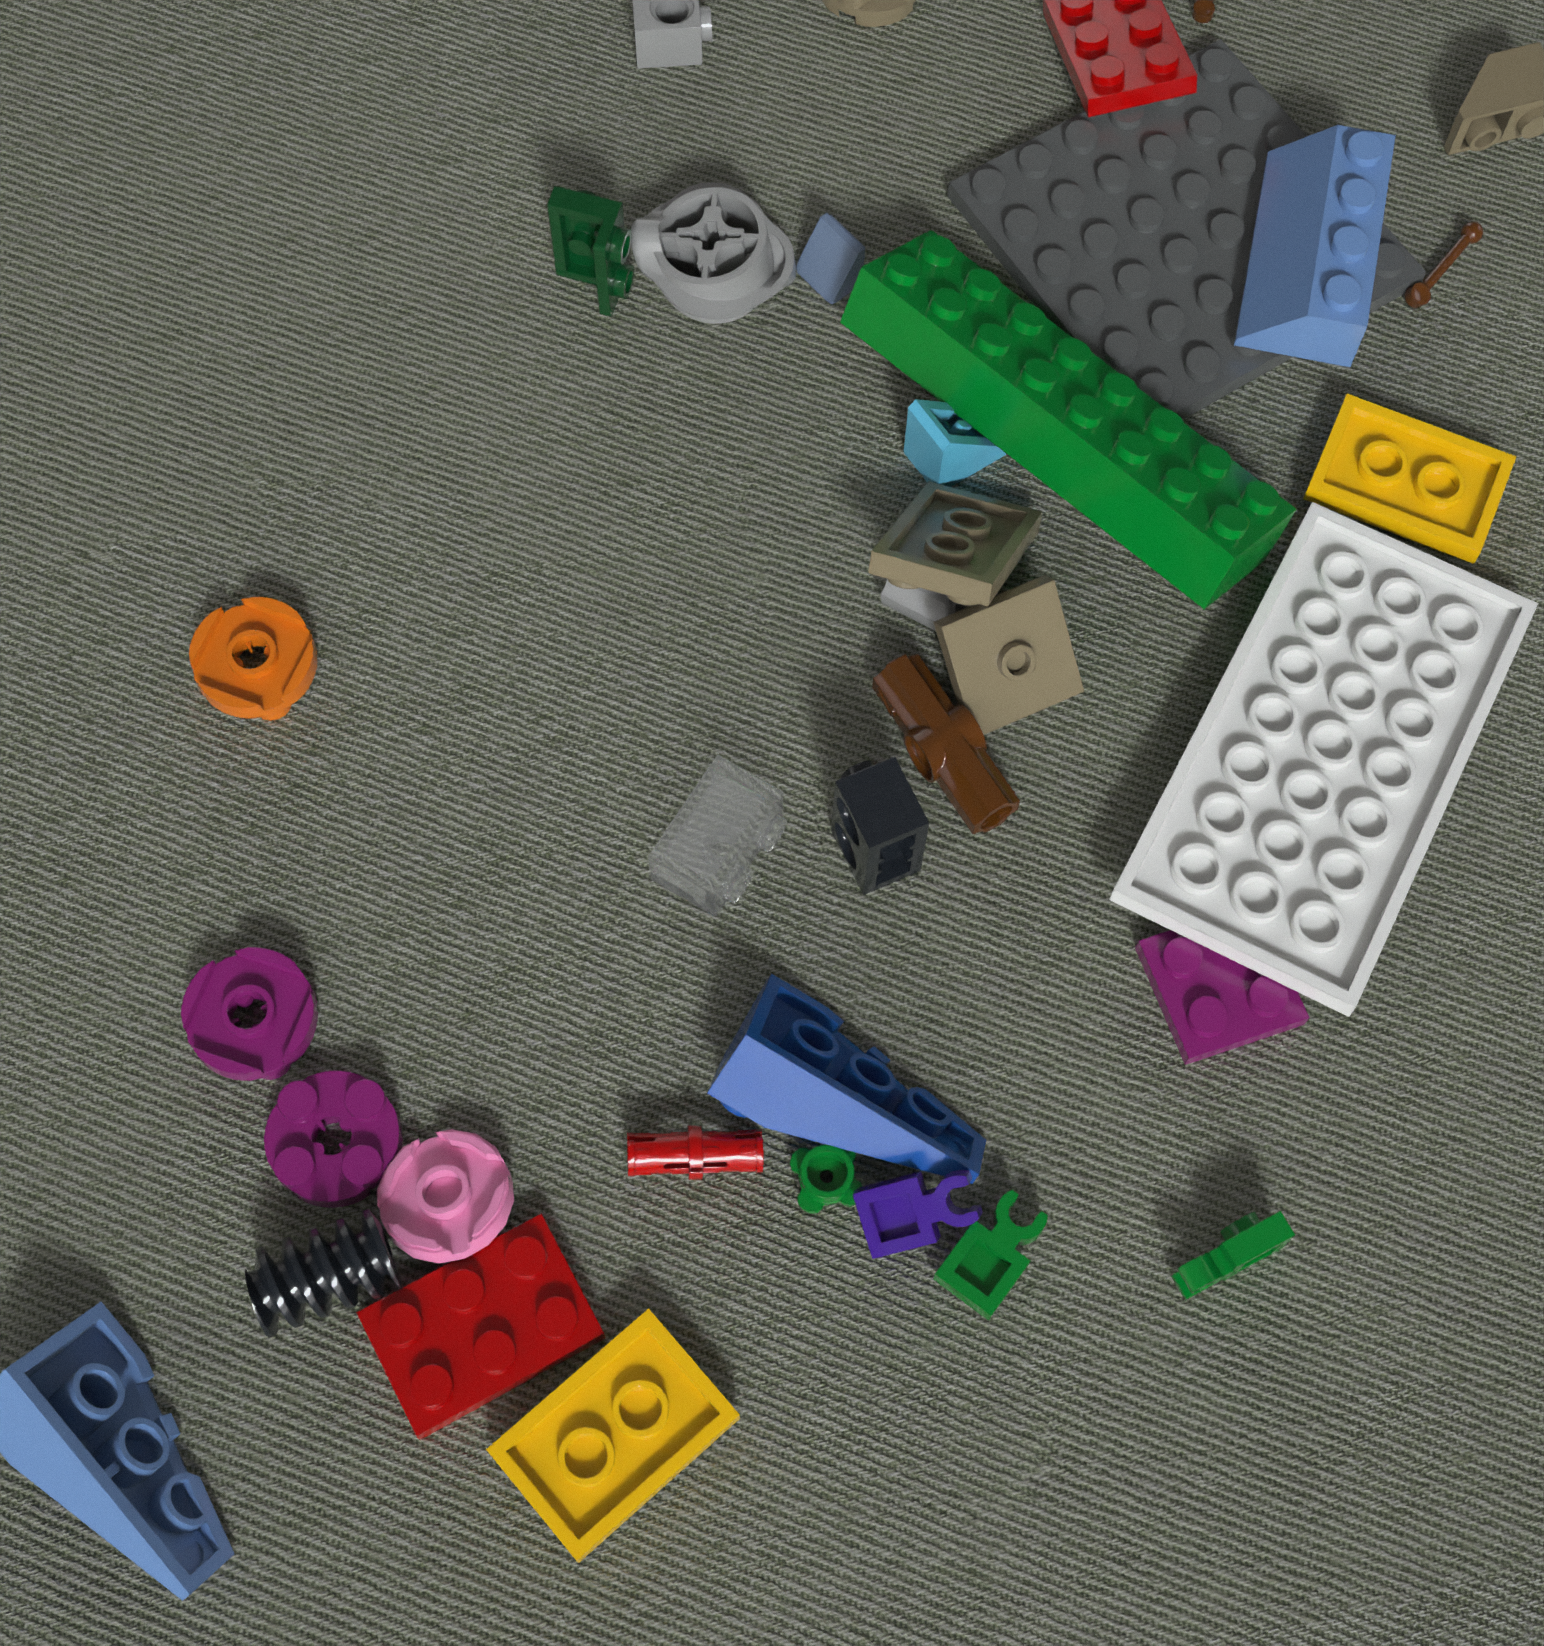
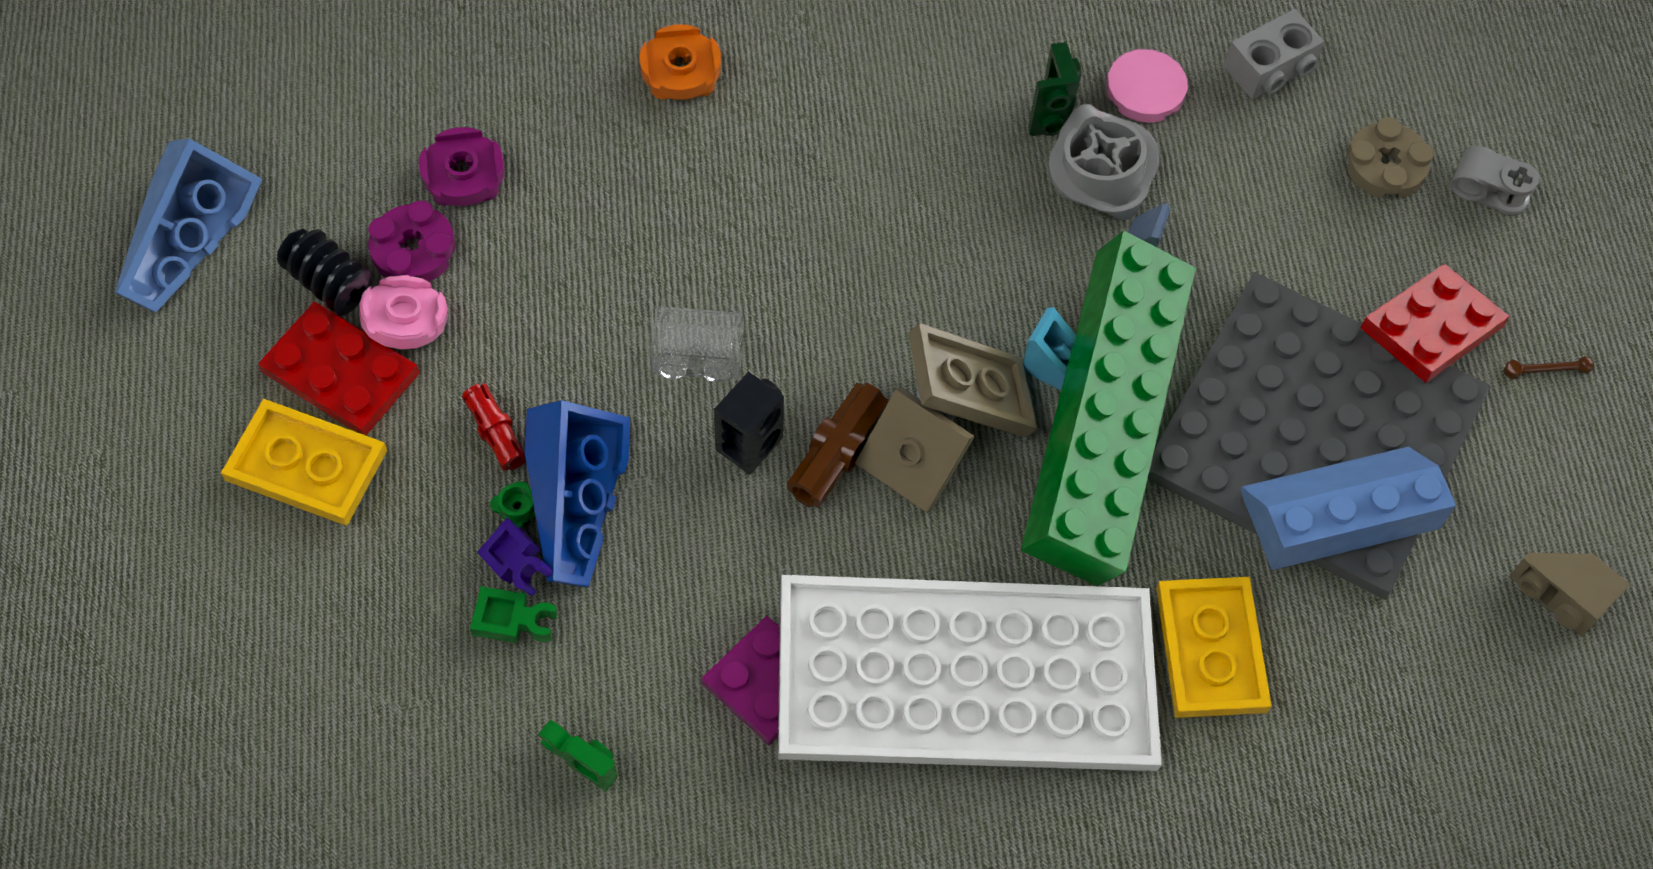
camera: 60 degrees right, 5 degrees down
reddish brown hinge [1405,221,1483,308] -> none
none -> bright pink tile [1106,49,1188,123]

